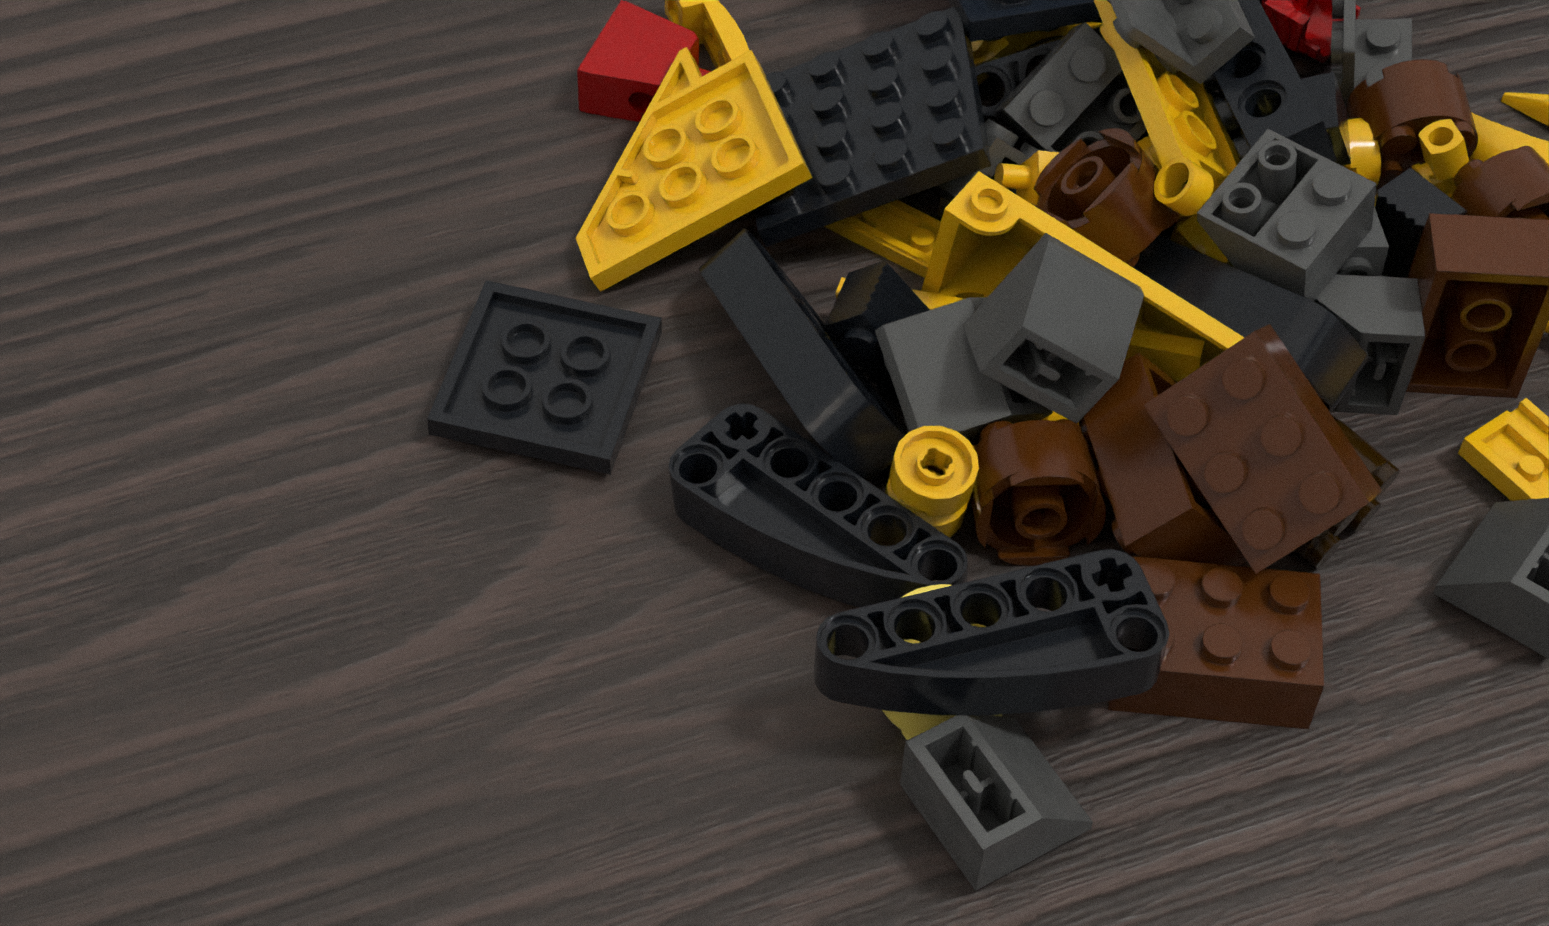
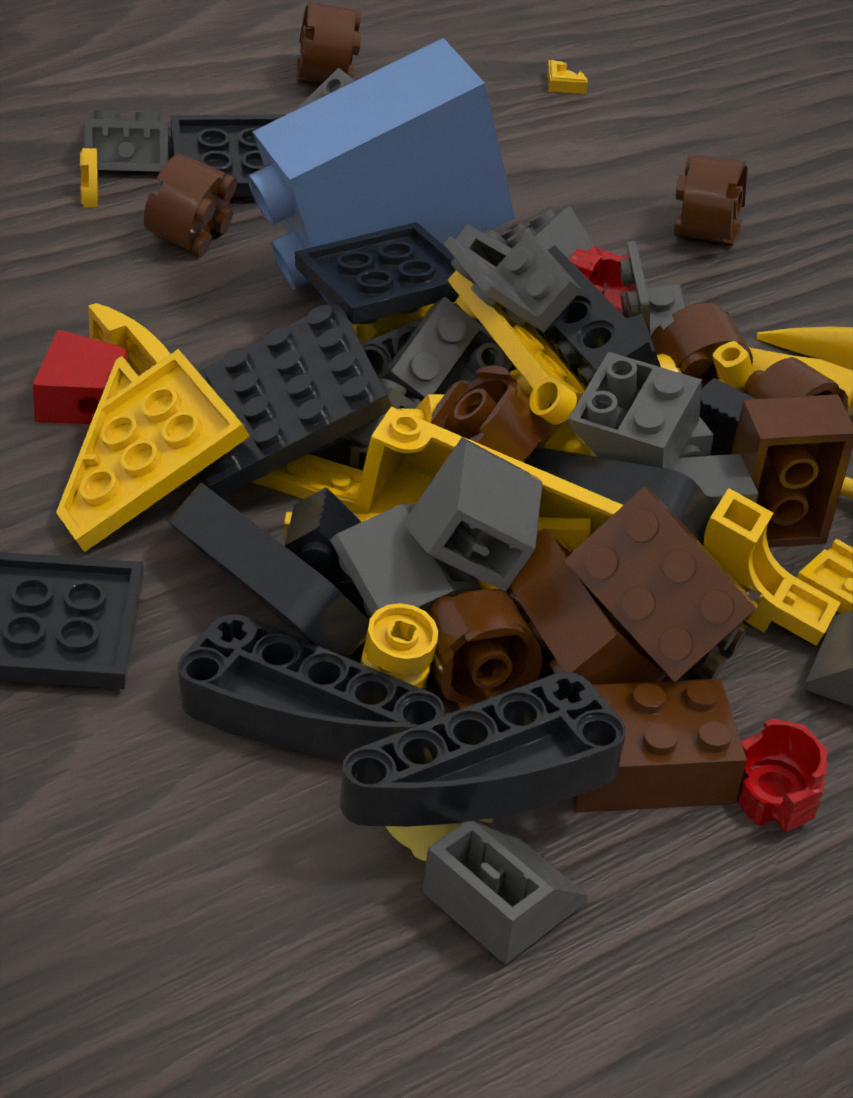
camera: 15 degrees left, 10 degrees down
none -> yellow arch [704,488,841,646]
none -> red hair [738,718,828,833]

